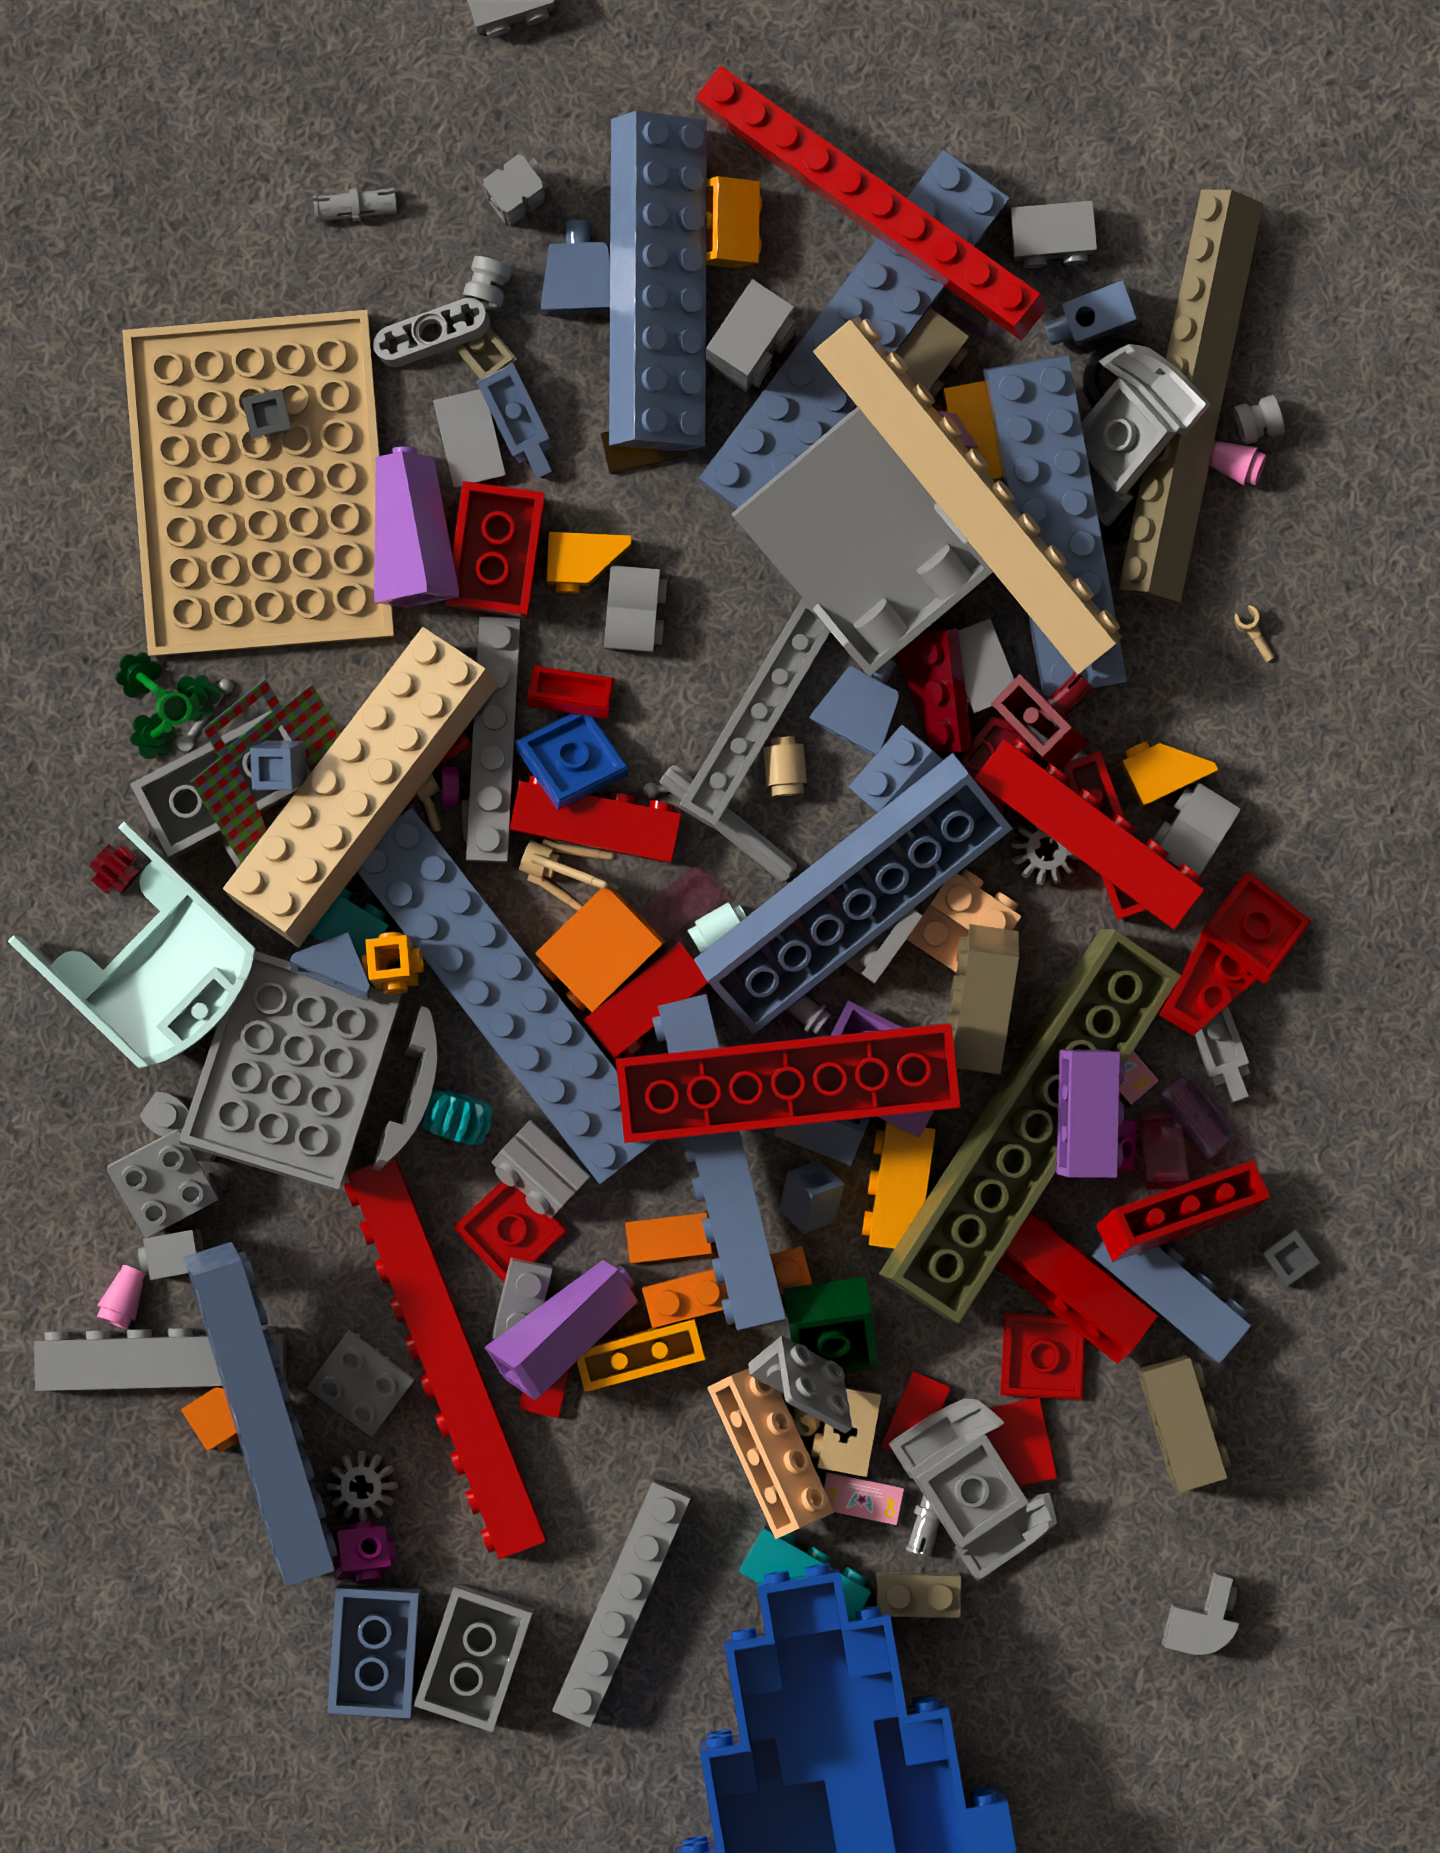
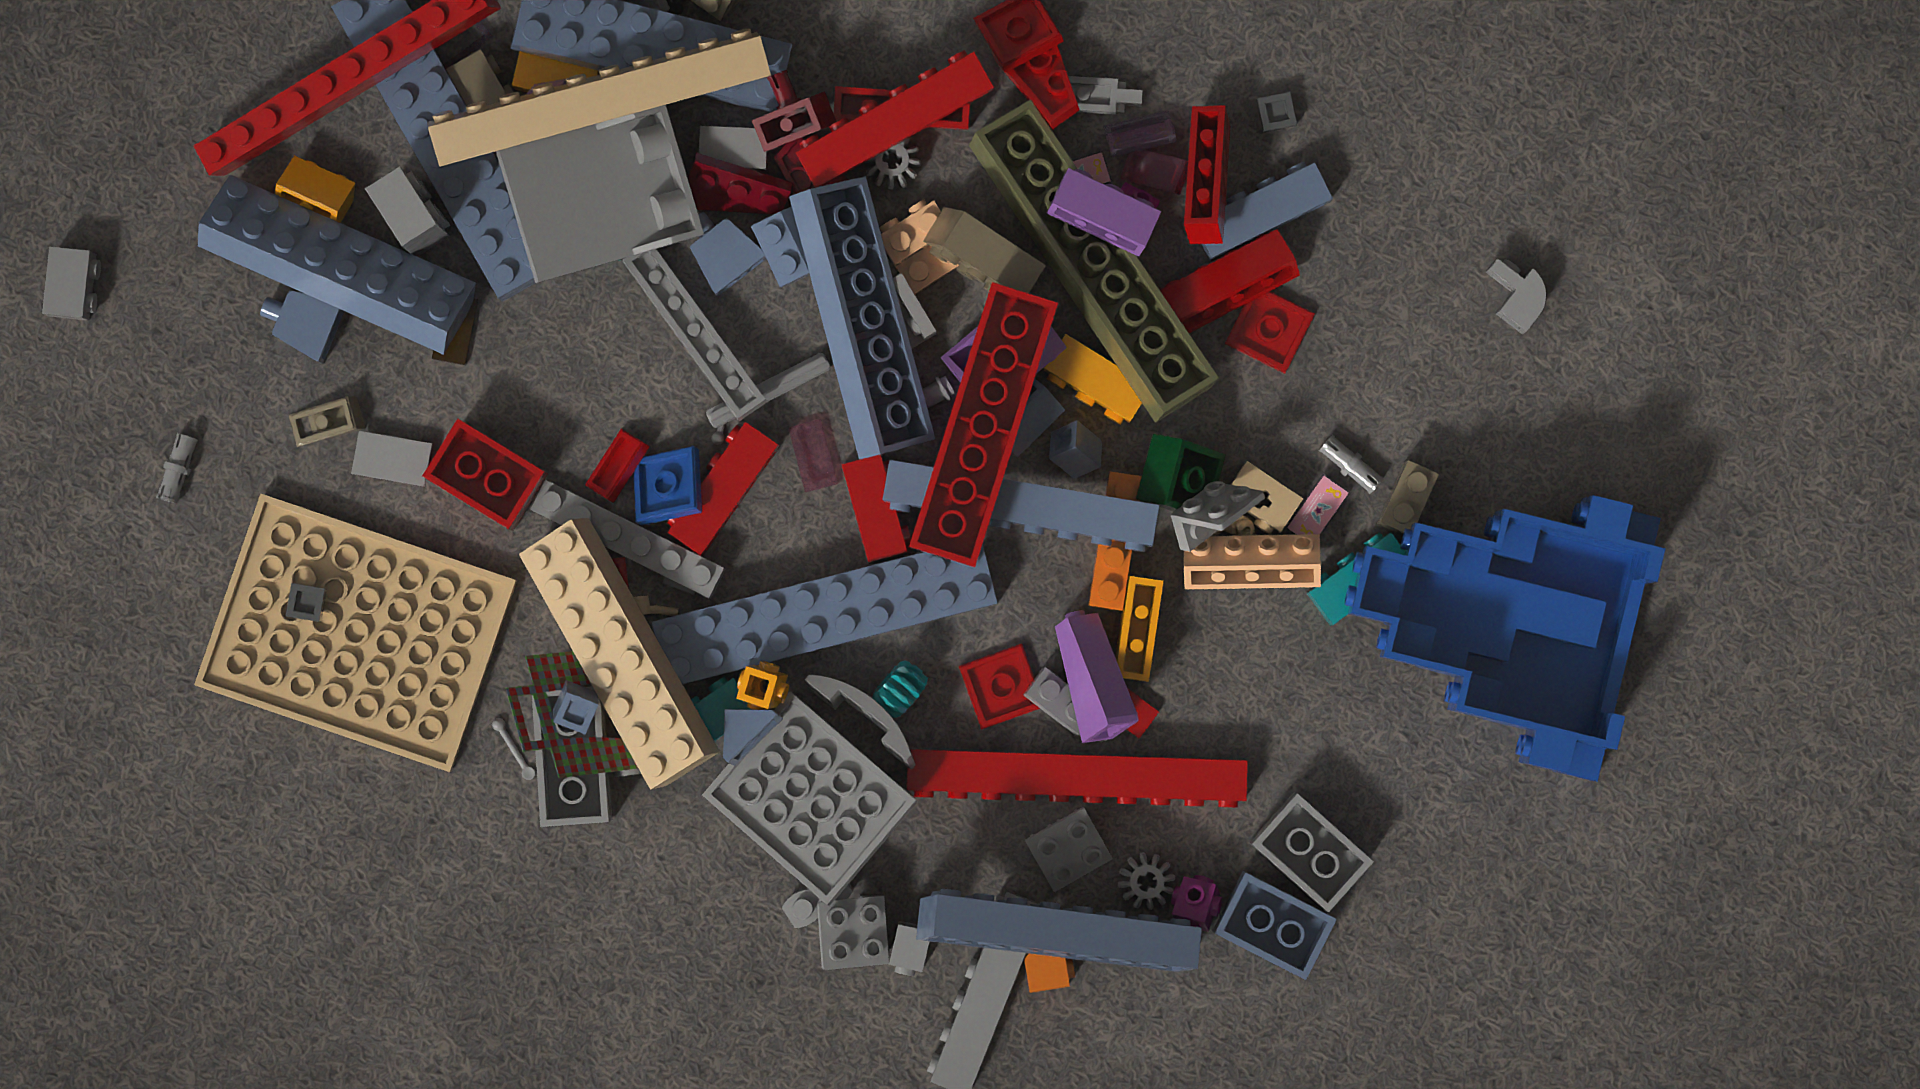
camera: 65 degrees left, 0 degrees up
light aqua windscreen [8,822,256,1068] -> none
dark red gear [89,844,141,894] -> none
bright pink cone [97,1265,146,1329] -> none
dark green plant [115,652,221,760] -> none
light grey beam [373,298,490,368] -> none
medium lavender slope [374,447,459,608] -> none
magenta tile [441,766,459,807] -> none
light grey wheel [463,256,513,308] -> none
sand blue hinge [476,363,552,478] -> none
light grey brick [483,154,549,226] -> none
light grey brick [491,1120,591,1218] -> none
tan plant [519,838,615,911] -> none
orange brick [535,883,667,1012] -> none
light orange slope [547,532,632,594] -> none
light grey brick [552,1479,691,1728] -> none
light grey brick [604,565,667,653] -> none
orange tile [625,1212,712,1263] -> none
light aqua brick [688,902,746,953] -> none
tan brick [763,736,807,797] -> none
red tile [880,1371,951,1453] -> none
light grey piece [888,1399,1057,1582] -> none
red tile [985,1397,1057,1486] -> none
light orange slope [1120,741,1218,807] -> none
dark tan brick [1136,1355,1231,1493] -> none
light grey brick [1153,783,1241,876] -> none

